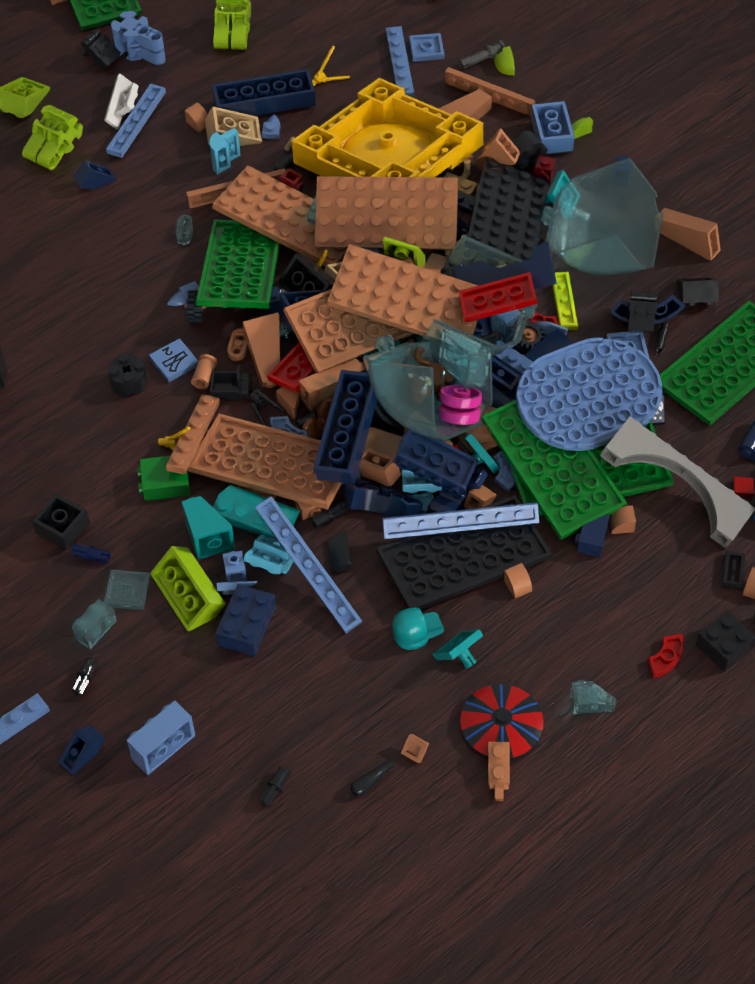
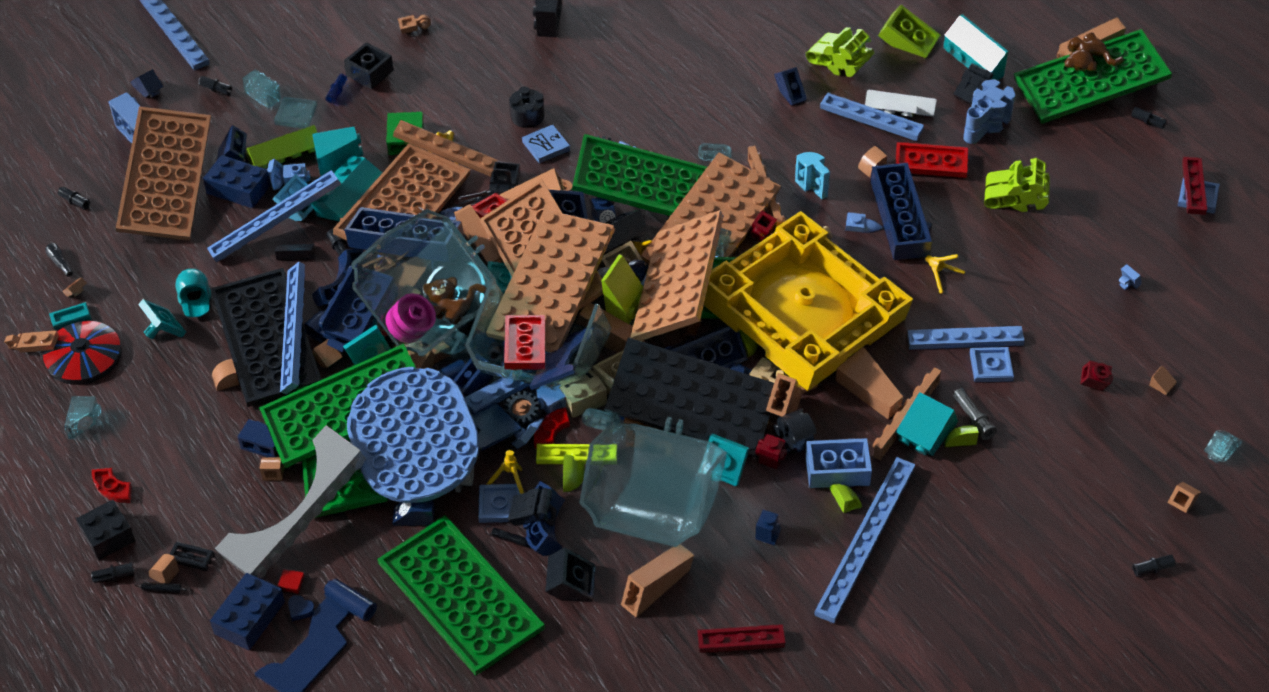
camera: 95 degrees right, 5 degrees down
nougat piece [191,354,217,390] -> none
tan slope [205,106,262,146] -> none
clear light blue slope [438,328,491,389] -> none
none -> teal tile [49,302,92,331]
none -> nougat plate [116,106,211,240]
none -> dark blue slope [217,125,247,161]
none -> yellow plant [486,450,524,494]
none -> lime brick [563,454,585,492]
none -> dark red plate [697,624,785,653]
none -> medium blue plate [815,457,915,623]
none -> red plate [895,142,968,178]
none -> teal slope [895,392,958,456]
none -> slope [943,14,1008,80]

